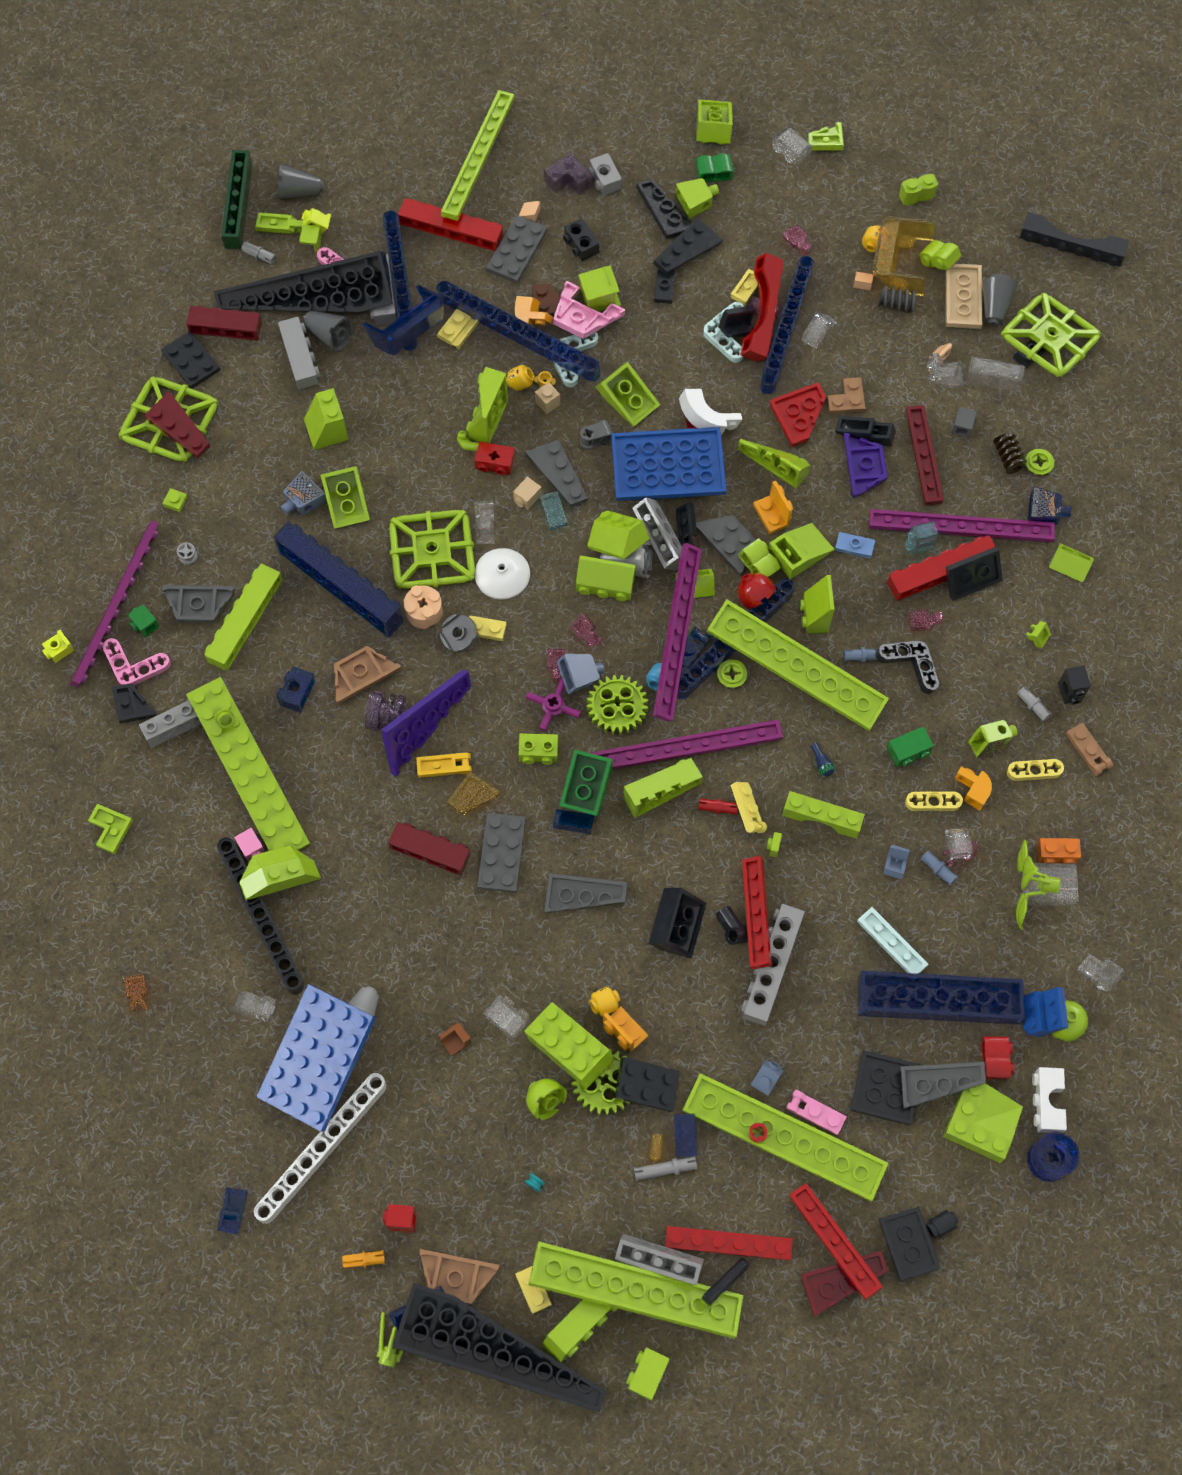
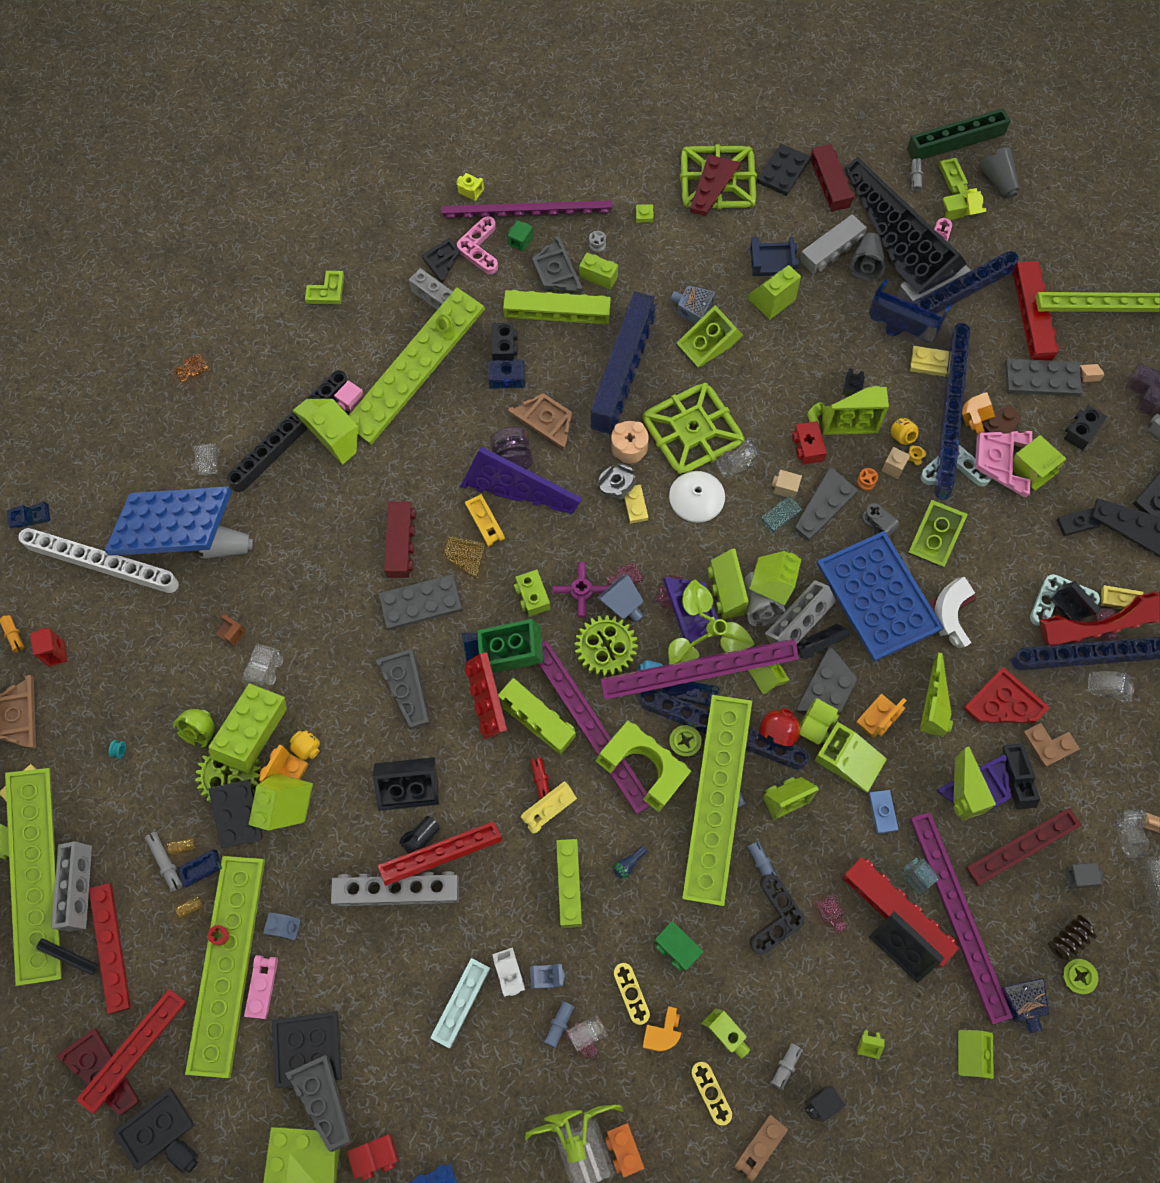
camera: 70 degrees right, 0 degrees up
lime plate [767,832,782,858] -> none
clear blue brick [858,971,1024,1025] -> none
none -> clear yellow pin [175,895,204,918]
none -> lime slope [249,773,313,830]
none -> red plate [465,653,507,739]
none -> black brick [492,323,518,363]
none -> white brick [492,948,525,997]
none -> lime brick [579,253,618,290]
none -> lime arch [595,720,691,812]
none -> dark purple wing [662,577,718,644]
none -> lime plant [668,579,754,664]
none -> dark blue panel [750,237,799,276]
none -> black hinge [842,368,865,397]
none -> orange wheel [857,468,878,491]
none -> lime slope [953,747,996,821]

